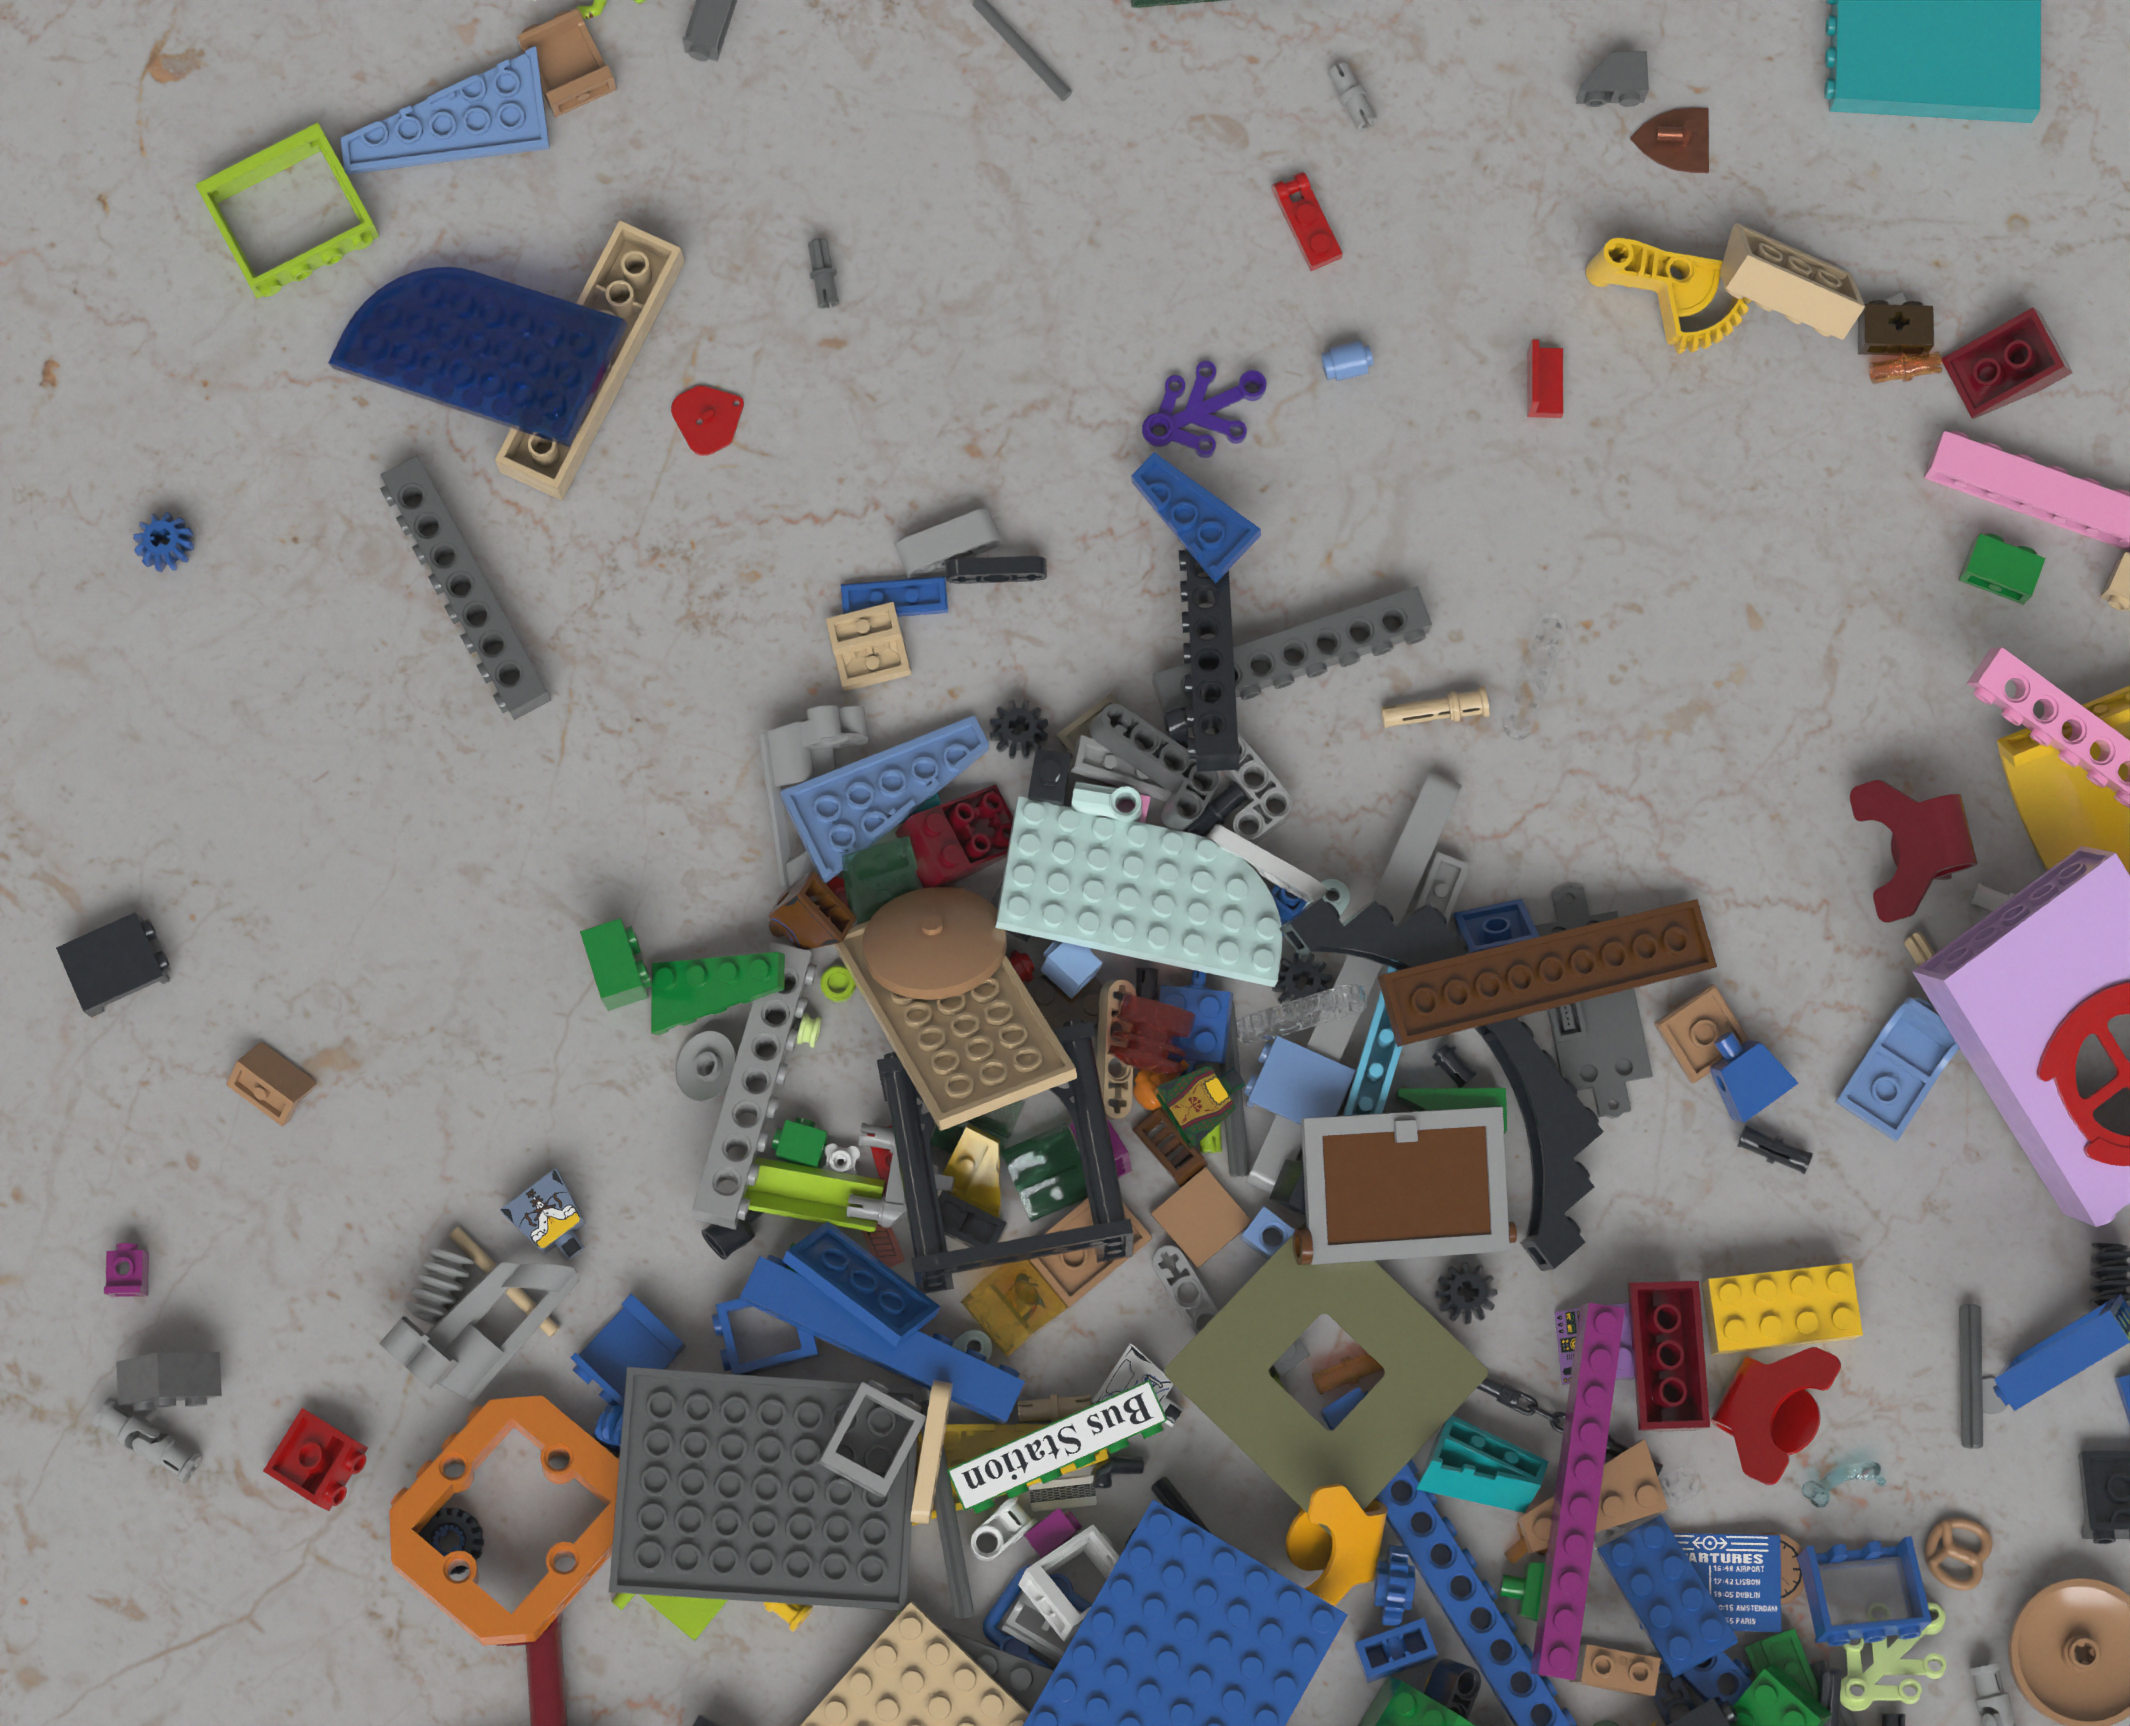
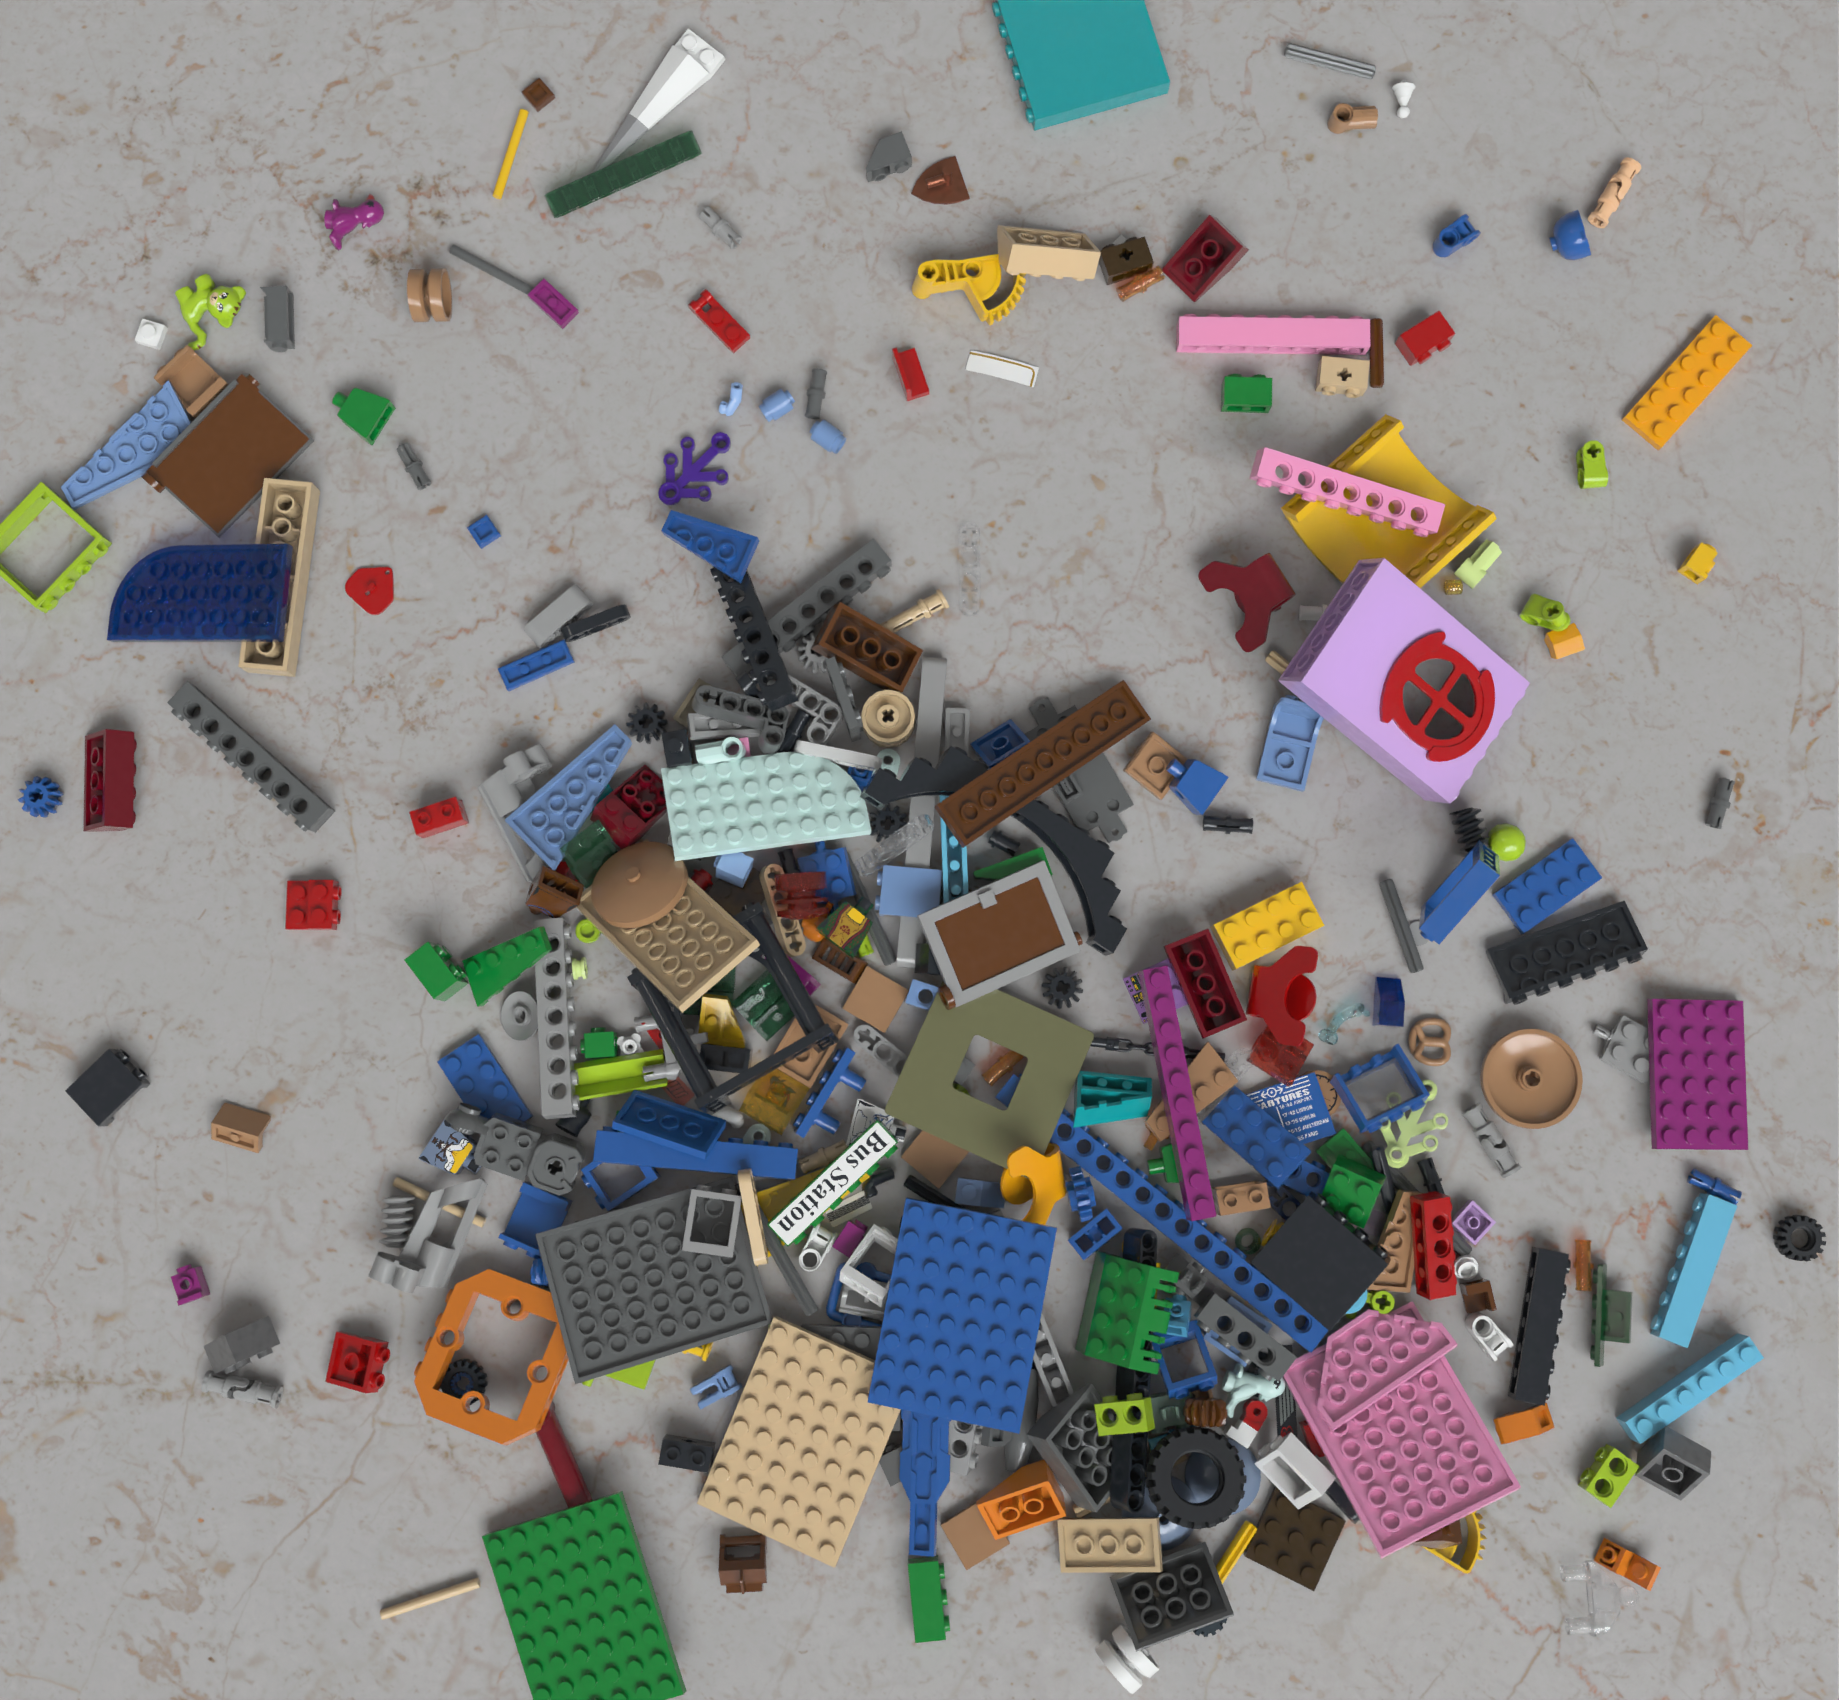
camera: 15 degrees left, 5 degrees up
tan slope [826,602,912,692] -> none
none -> dark red slope [83,729,137,832]
none -> reddish brown door [141,374,314,538]
none -> red plate [285,880,342,930]
none -> green torso [332,388,396,446]
none -> medium nougat wheel [407,268,452,322]
none -> red hinge [409,796,469,838]
none -> blue plate [437,1034,533,1122]
none -> dark grey brick [444,1103,586,1195]
none -> blue tile [467,515,501,549]
none -> magenta plate [528,279,579,329]
none -> medium blue piece [690,1364,743,1410]
none -> white arm [712,1106,744,1129]
none -> light blue arm [719,382,743,416]
none -> blue plate [793,1046,866,1138]
none -> light grey gear [798,633,828,673]
none -> dark grey pin [805,368,827,419]
none -> medium blue brick [810,420,847,454]
none -> reddish brown brick [811,602,923,693]
none -> dark grey plate [825,657,864,742]
none -> tan wheel [861,690,915,748]
none -> medium nougat tile [901,1130,969,1189]
none -> medium blue slope [955,1177,1005,1208]
none -> white sticker [965,350,1039,388]
none -> clear red plate [1246,1025,1314,1087]
none -> clear blue slope [1372,977,1405,1028]

